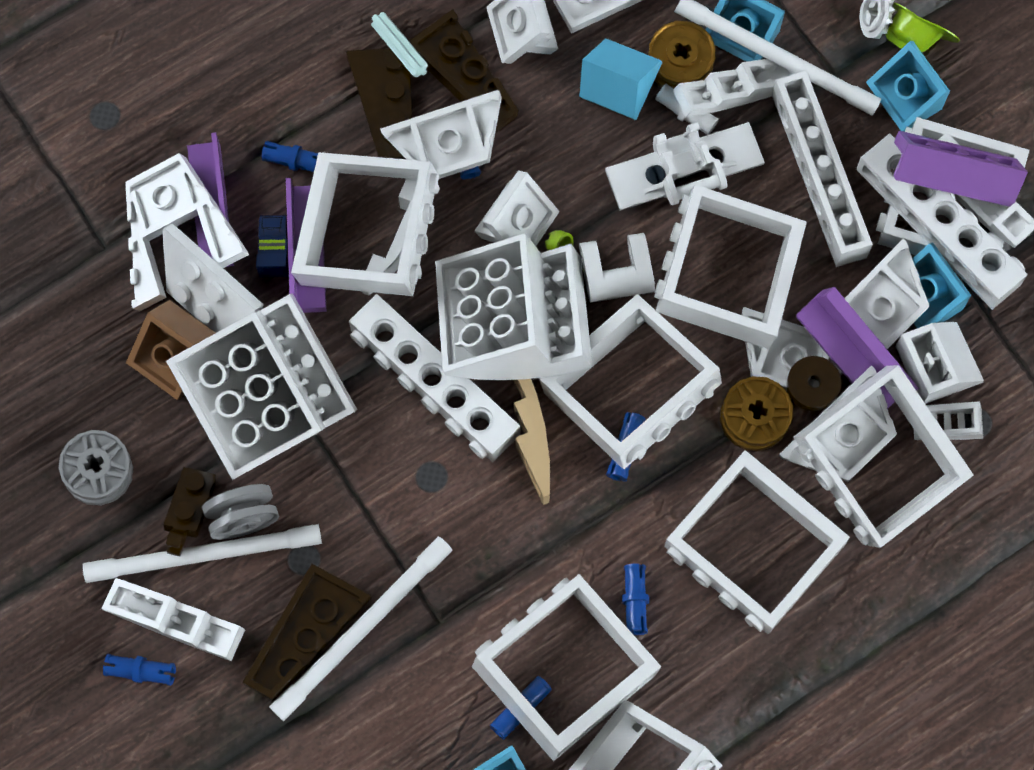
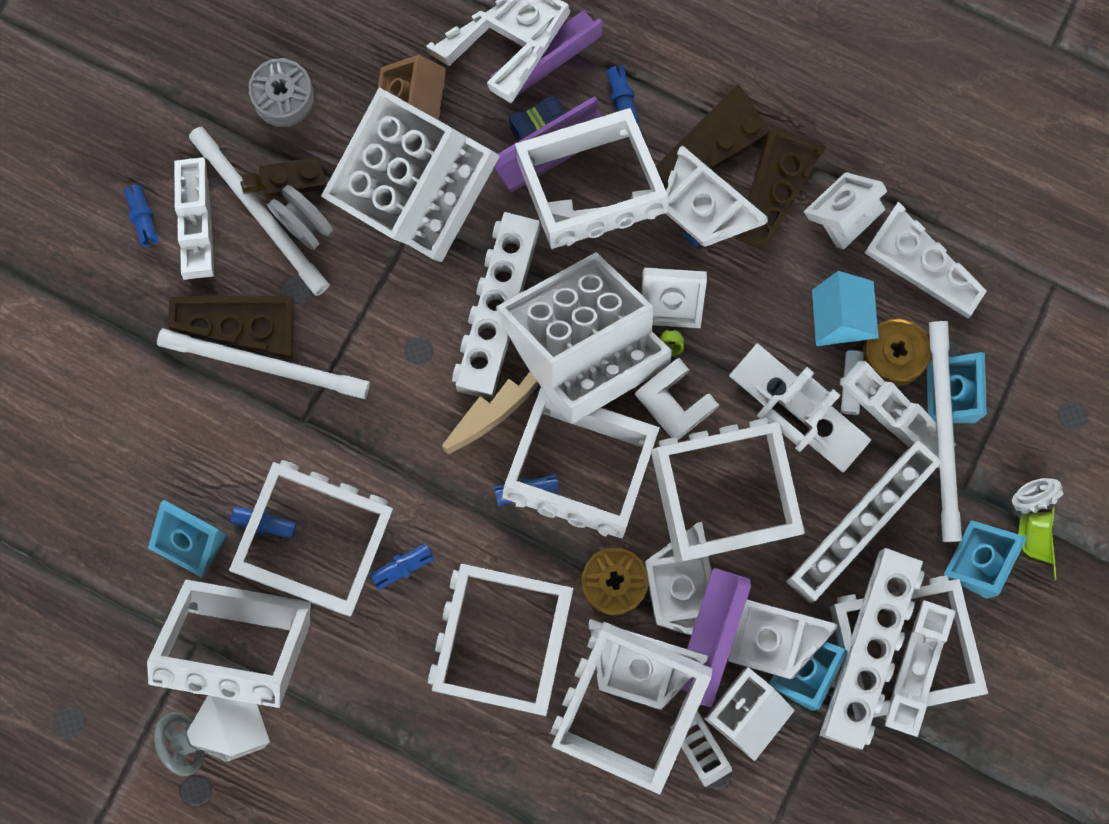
camera: 60 degrees right, 5 degrees up
white wing [162,223,264,332] -> none
light aqua axle [371,12,428,77] -> none
dark brown piece [786,356,841,411] -> none
medium lavender panel [893,131,1028,207] -> none

